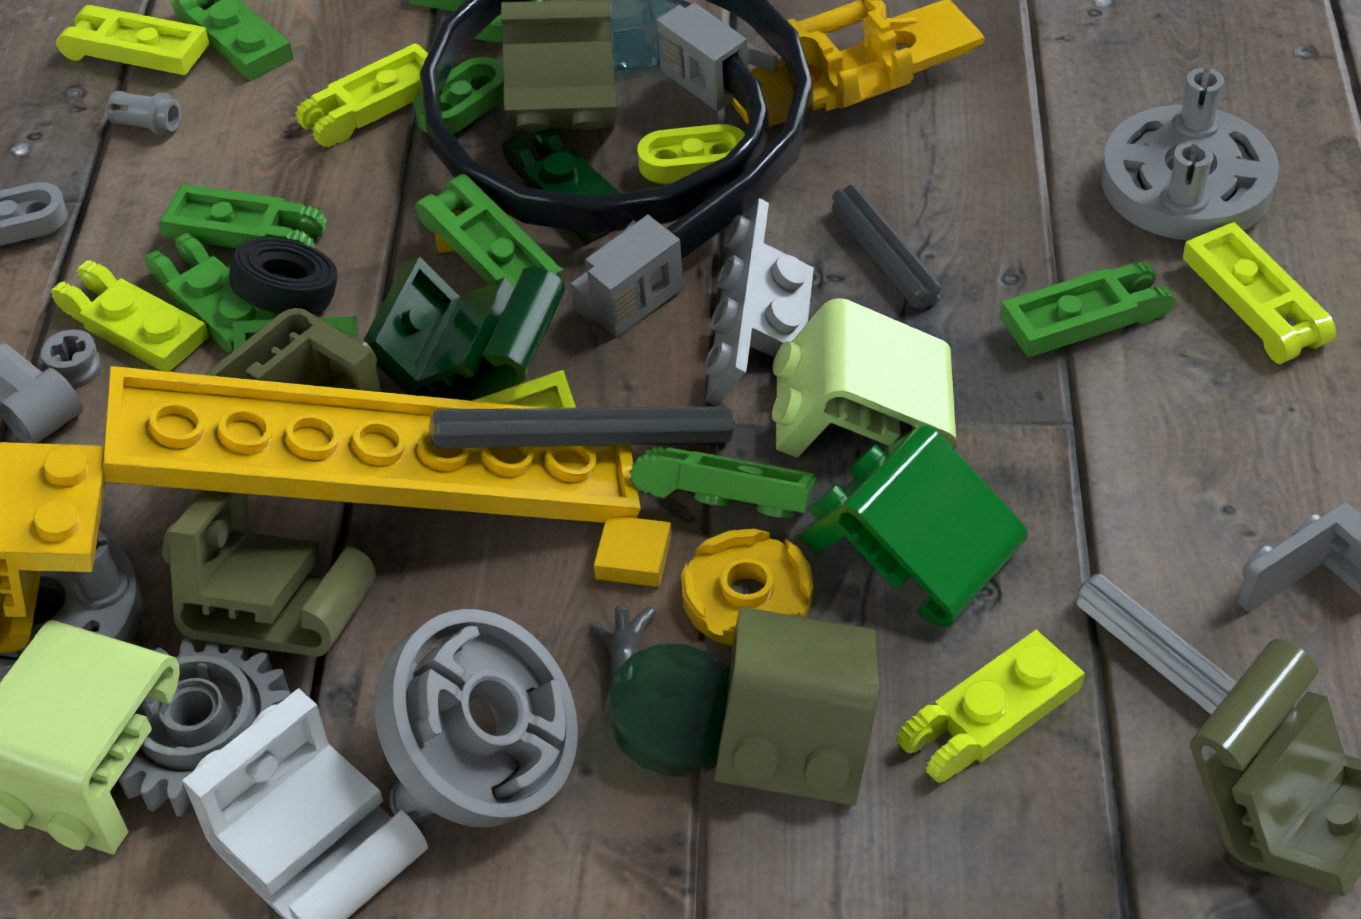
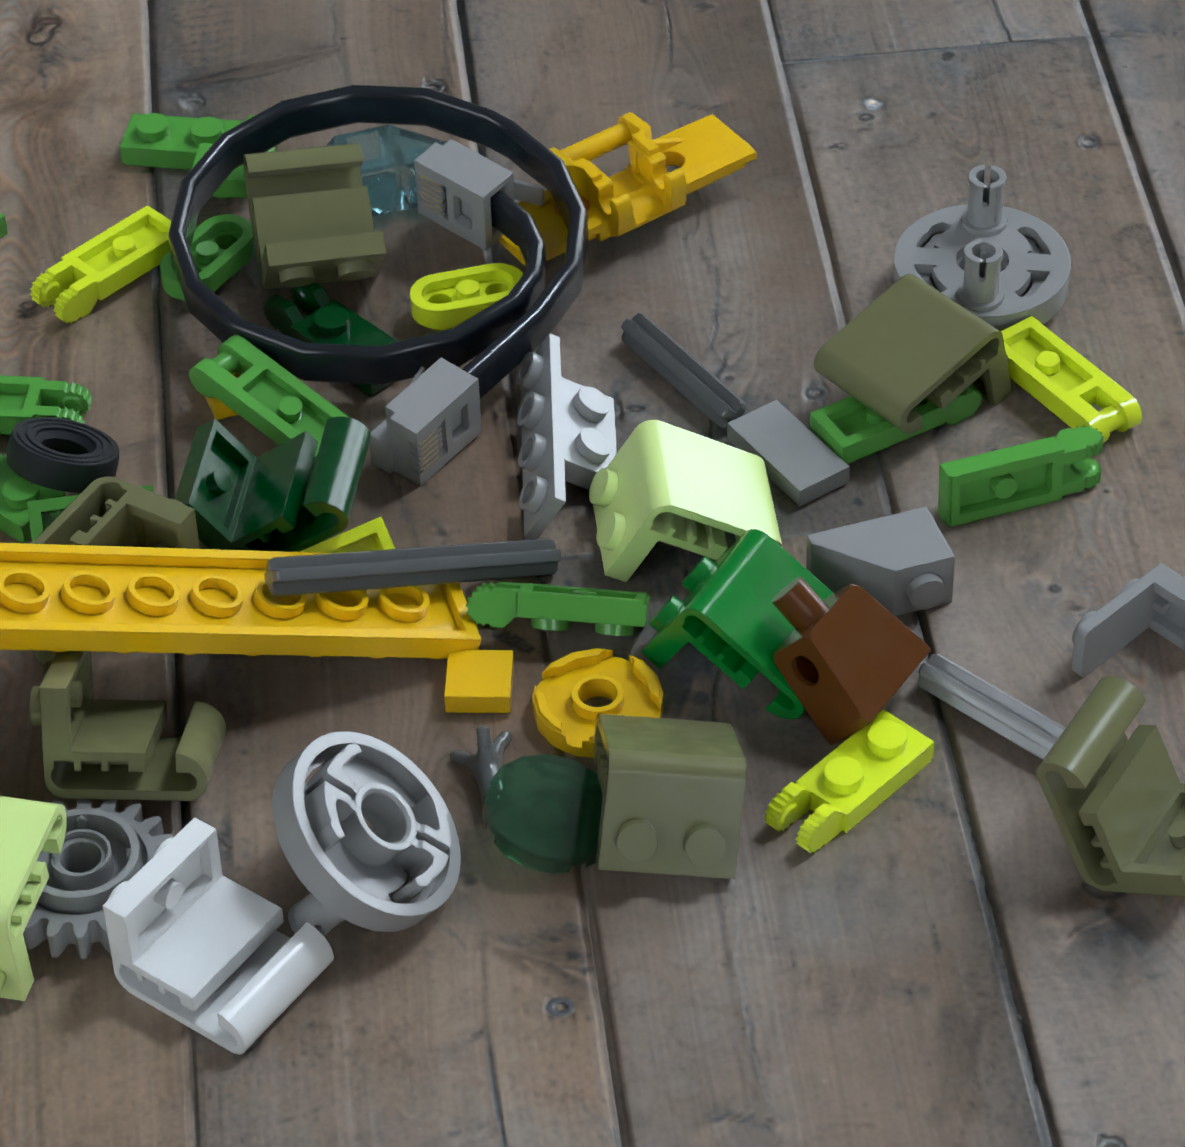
camera: 10 degrees left, 5 degrees down
none -> light grey tile [727,400,850,507]
none -> reddish brown torso [771,576,931,745]
none -> light grey slope [806,506,955,616]
none -> olive piece [814,273,1012,434]
none -> bright green hinge [938,425,1104,527]

